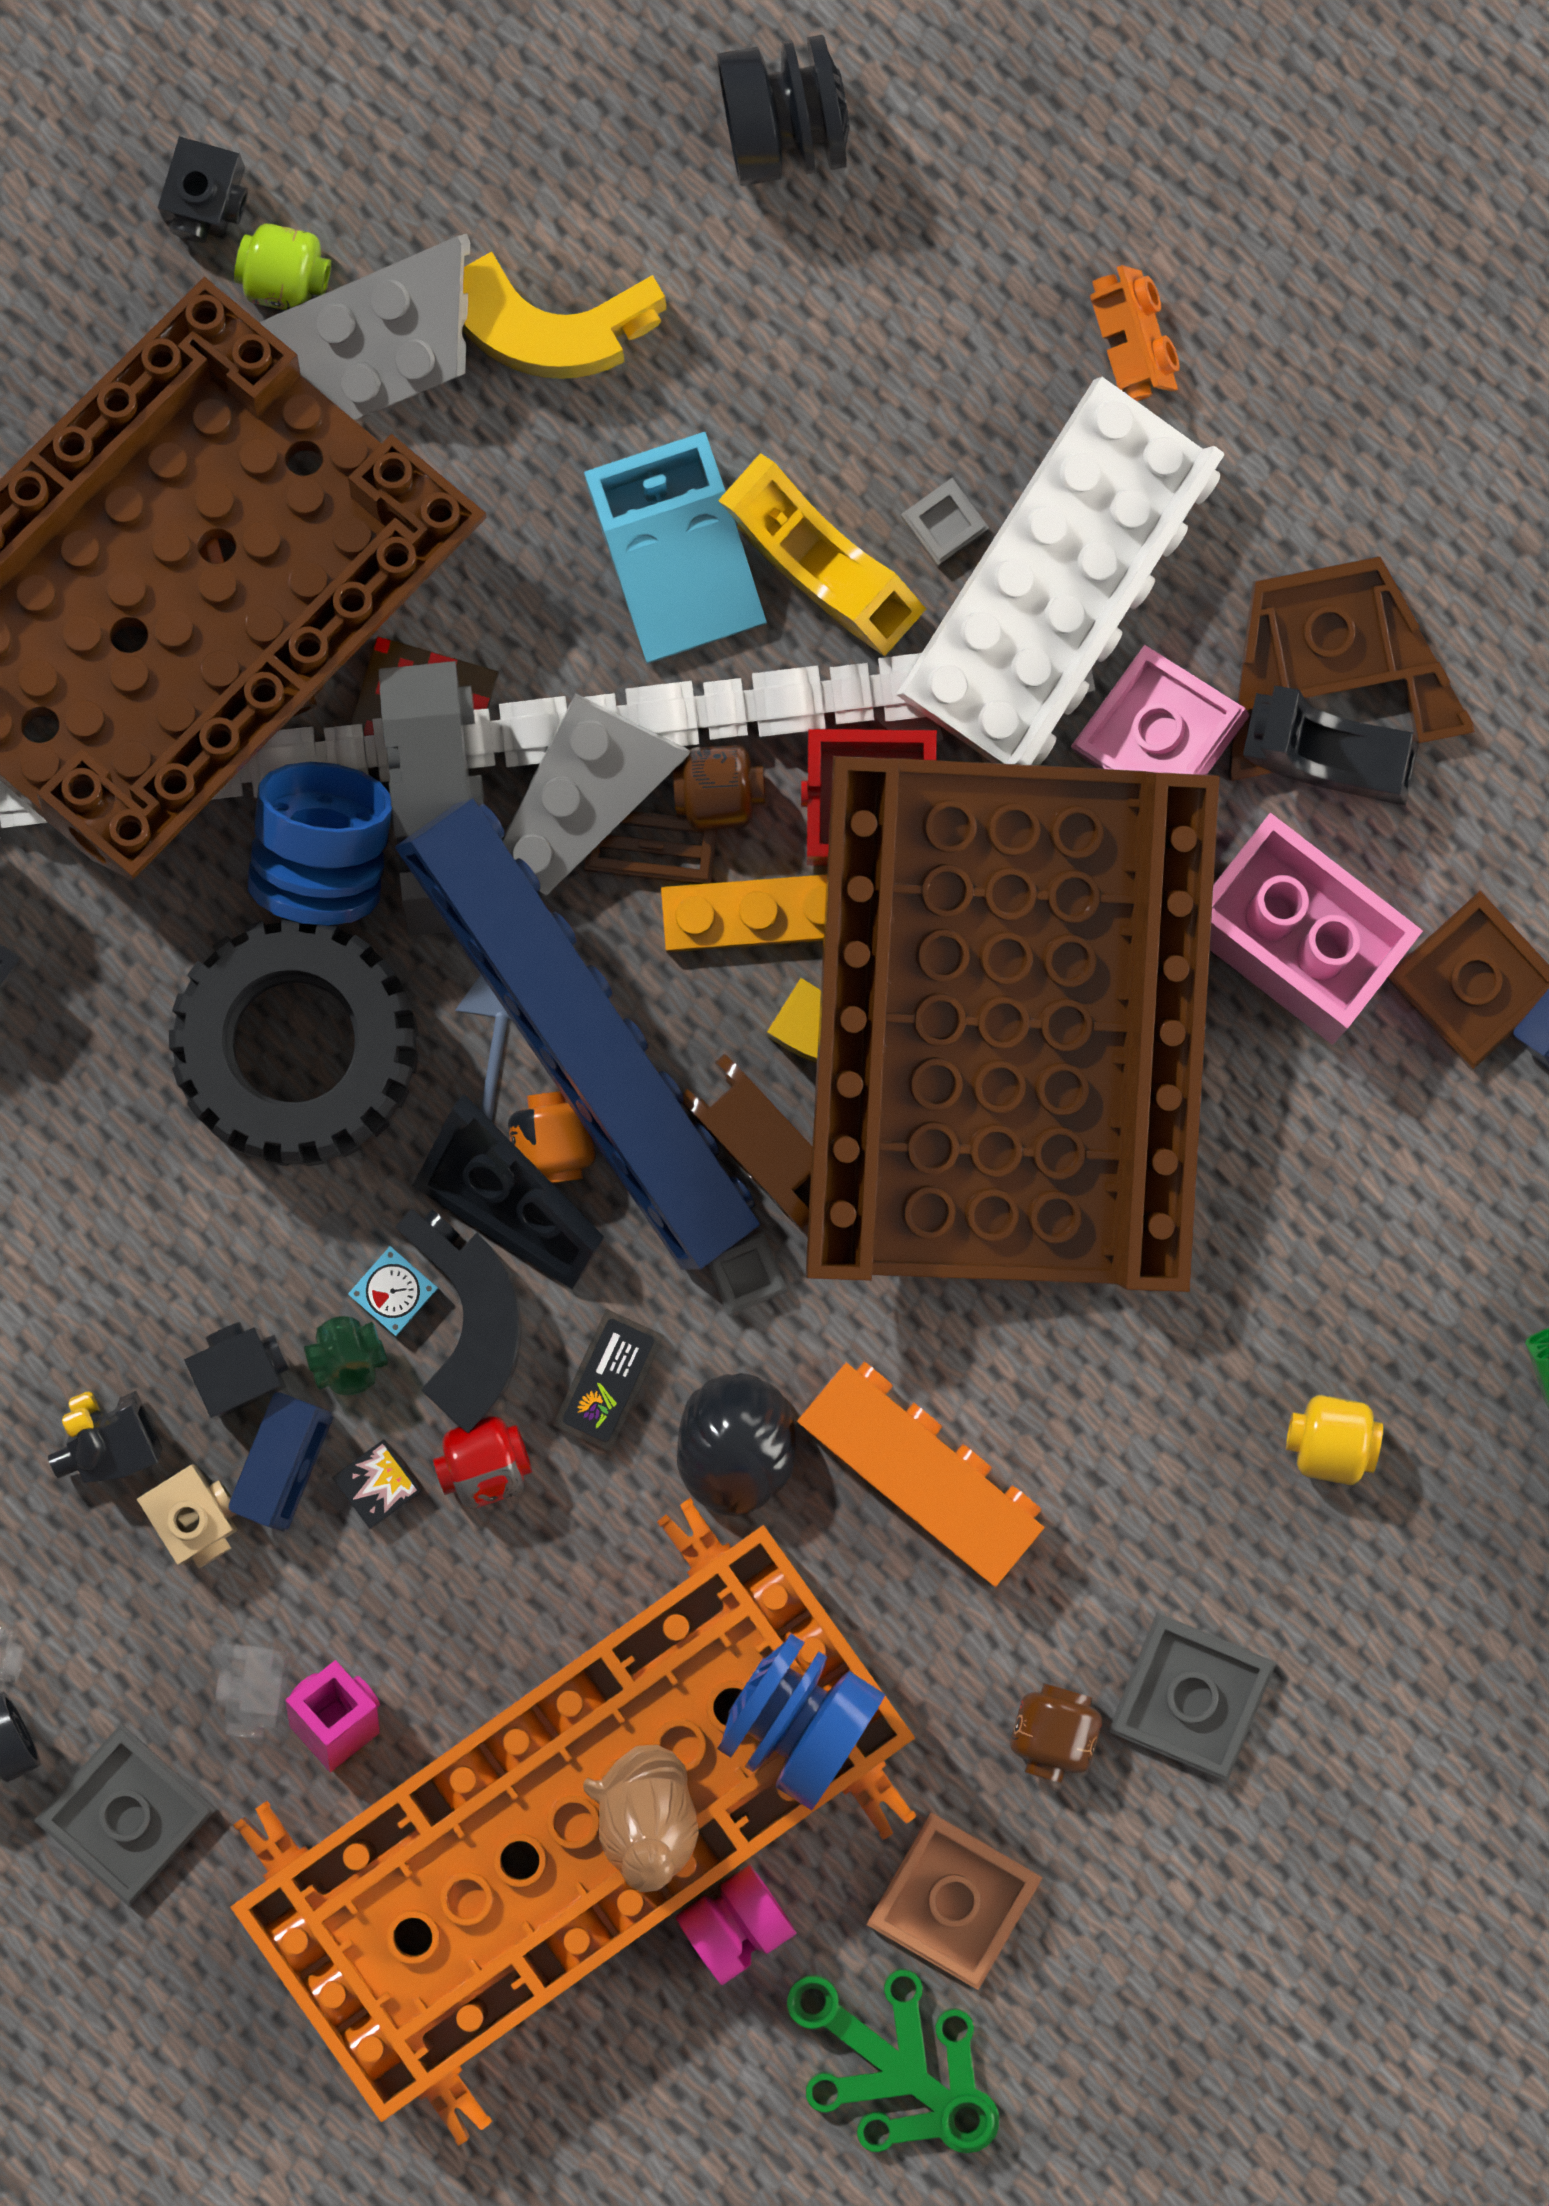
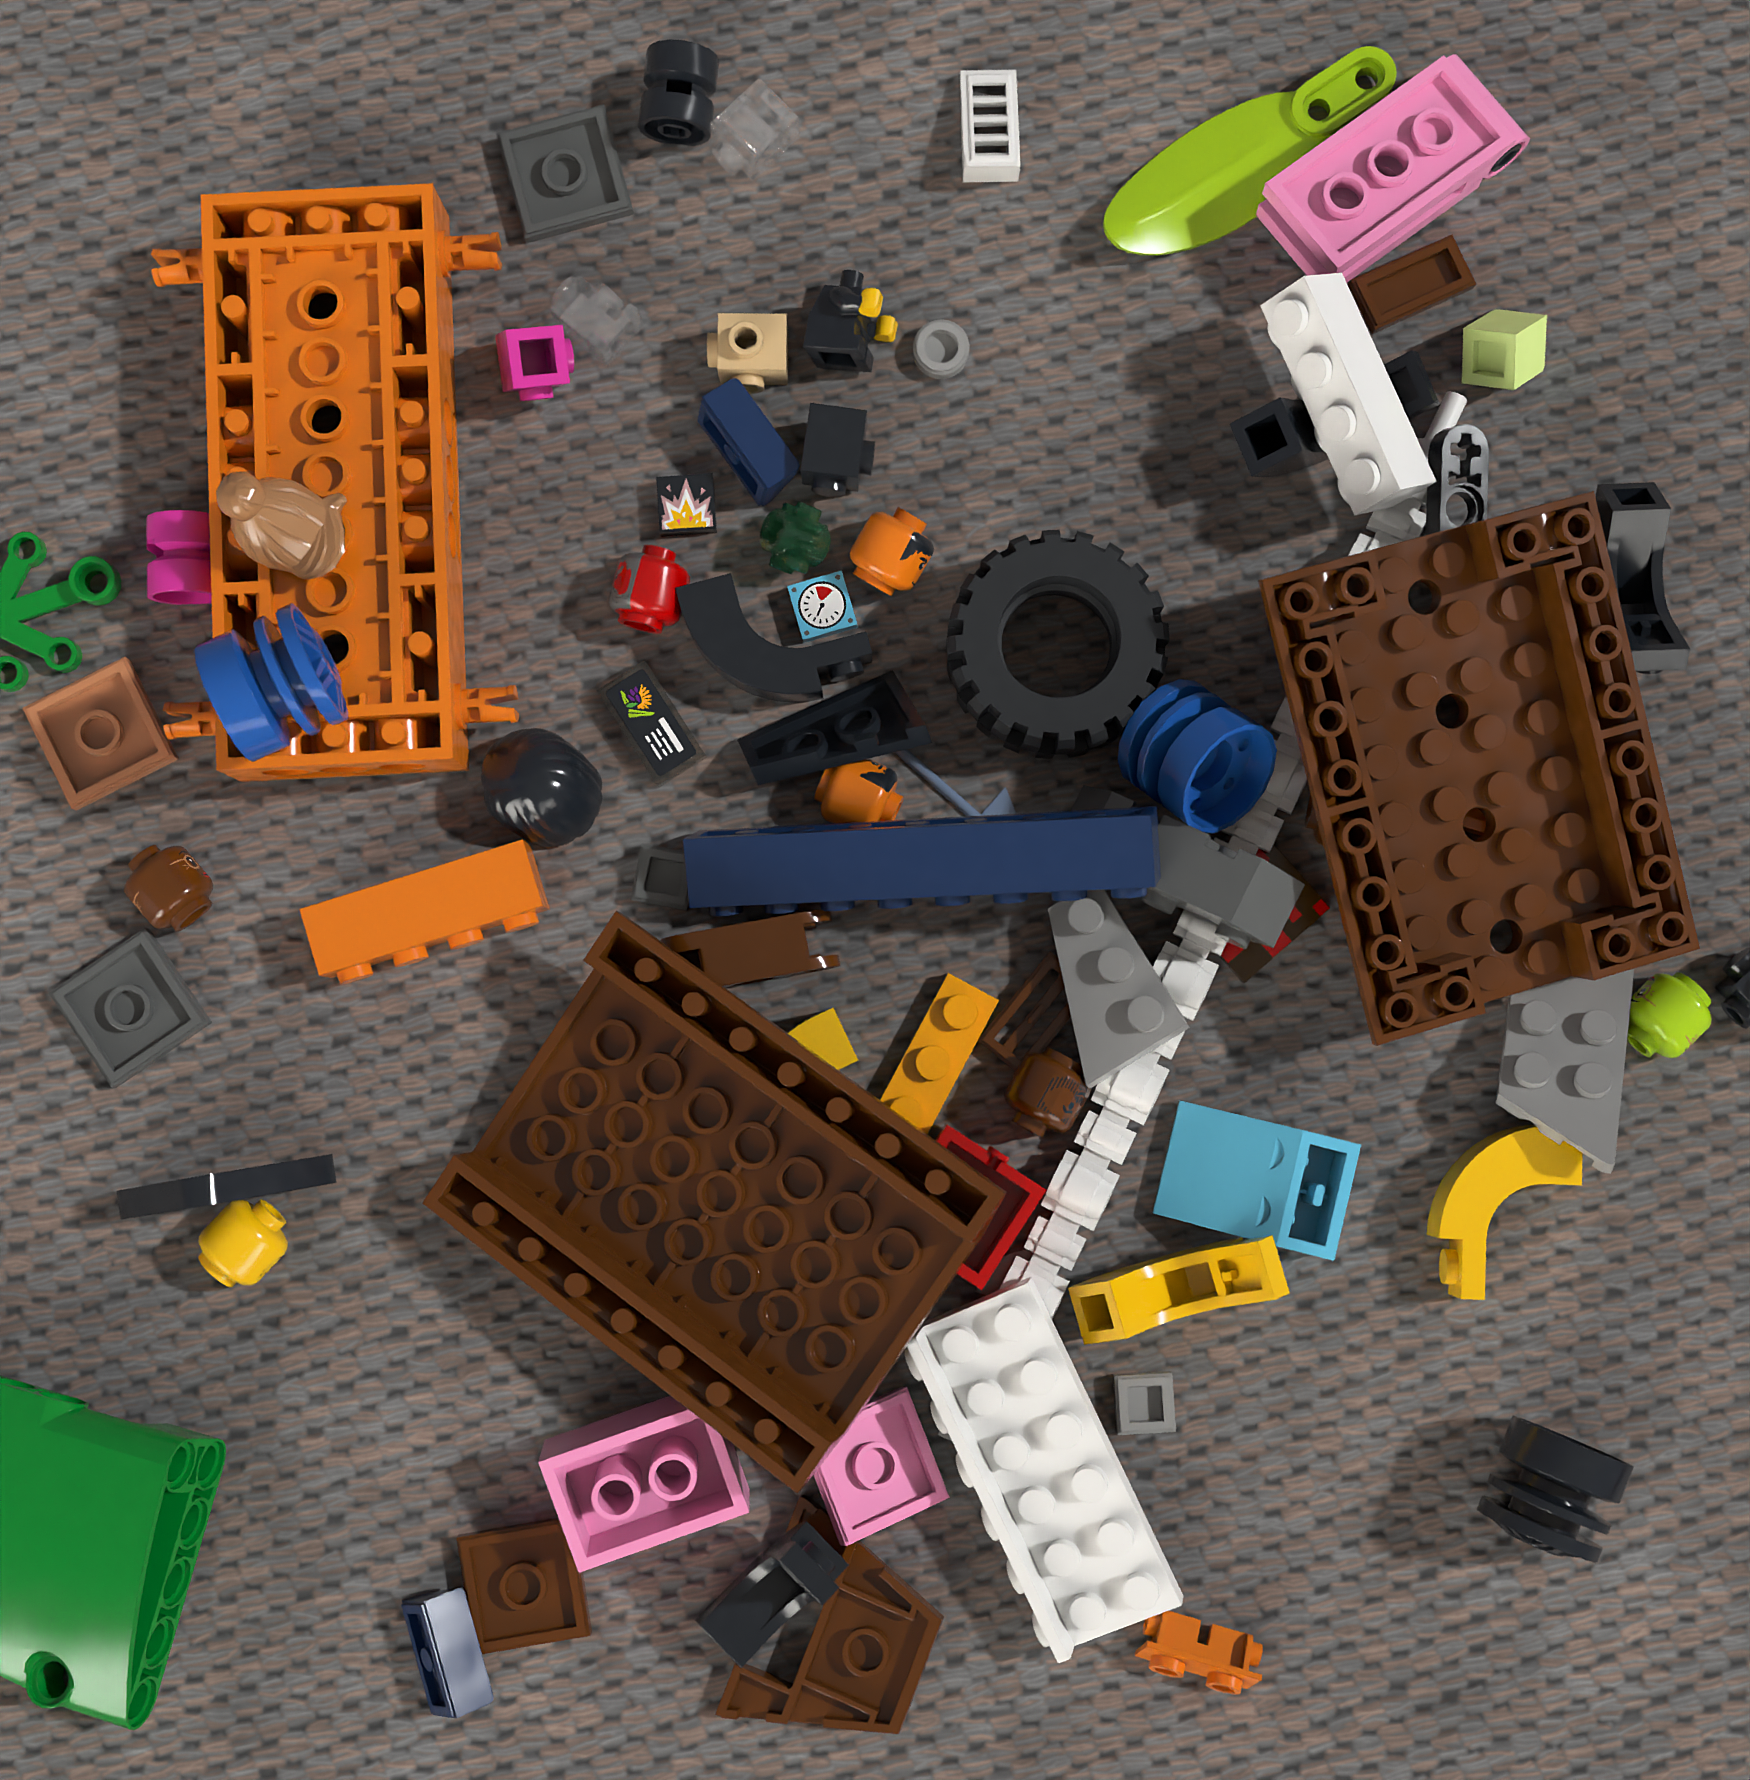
camera: 120 degrees right, 0 degrees up
none -> black beam [117,1154,337,1220]
none -> orange head [849,507,934,596]
none -> light grey tile [913,320,969,379]

